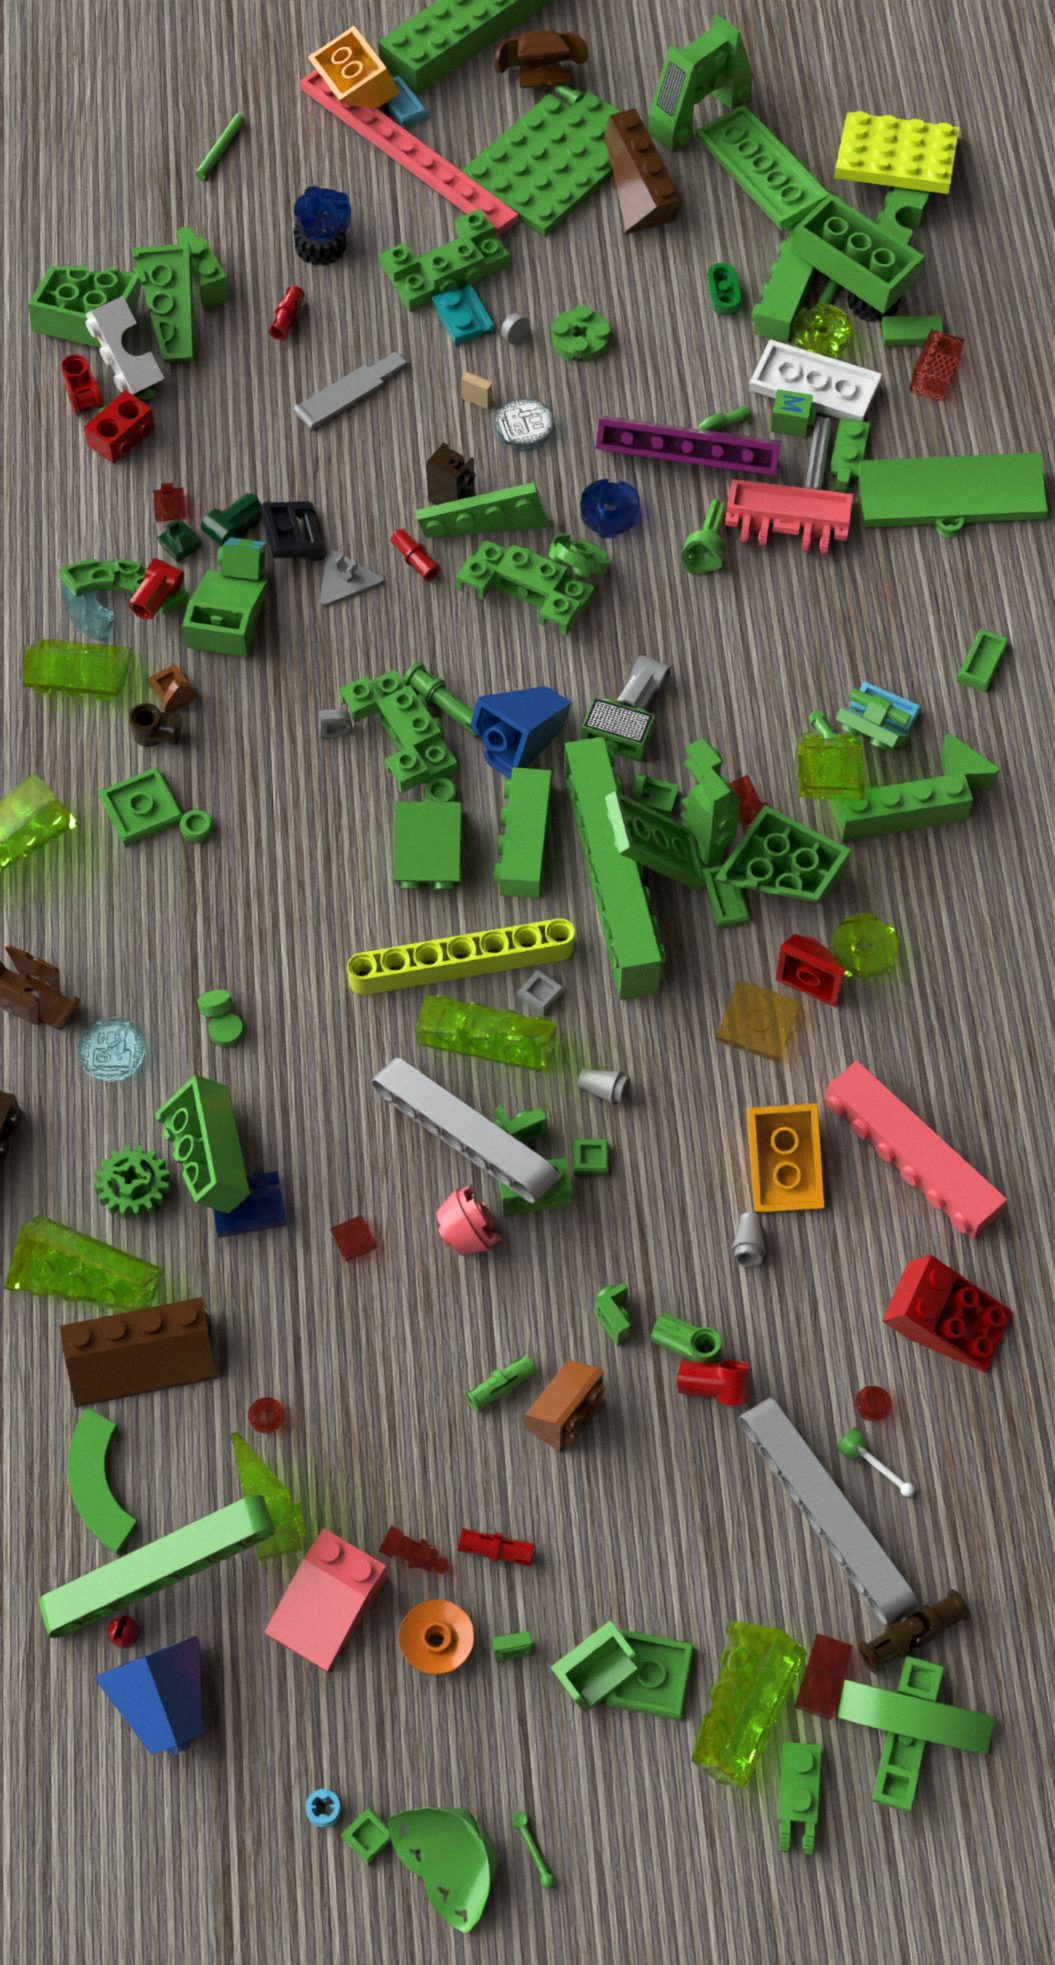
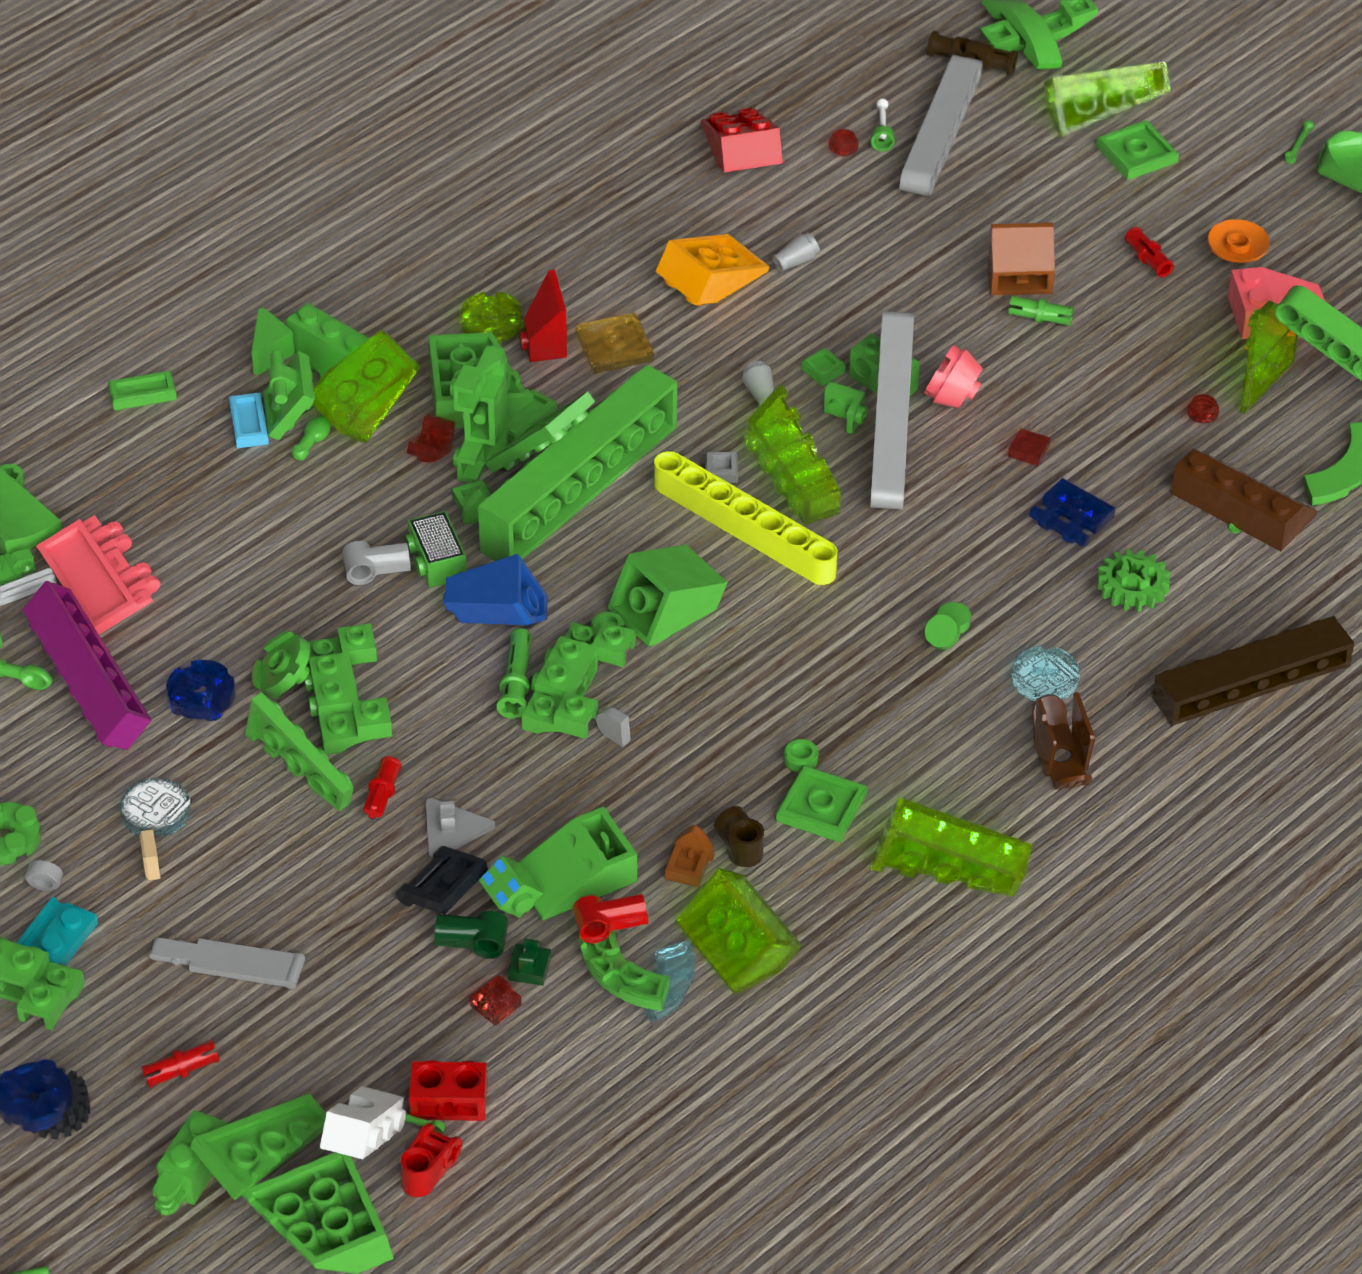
camera: 130 degrees left, 15 degrees down
clear neon green wedge [4,1214,163,1312] -> none
bright green wedge [154,1074,250,1214] -> none
clear red piece [379,1525,450,1574] -> none
dark brown hinge [426,442,476,505] -> none
bright green tile [492,1631,532,1662] -> none
bright green brick [494,767,551,898] -> none
bright green panel [551,1620,645,1713] -> none
bright green bracket [594,1282,632,1346] -> none
bright green piece [650,1312,721,1364] -> none
red piece [677,1360,750,1405] -> none
bright green piece [681,499,727,574] -> none
bright green hinge [778,1741,822,1855] -> none
clear red plate [794,1633,853,1720] -> none
coral brick [825,1060,1007,1239] -> none

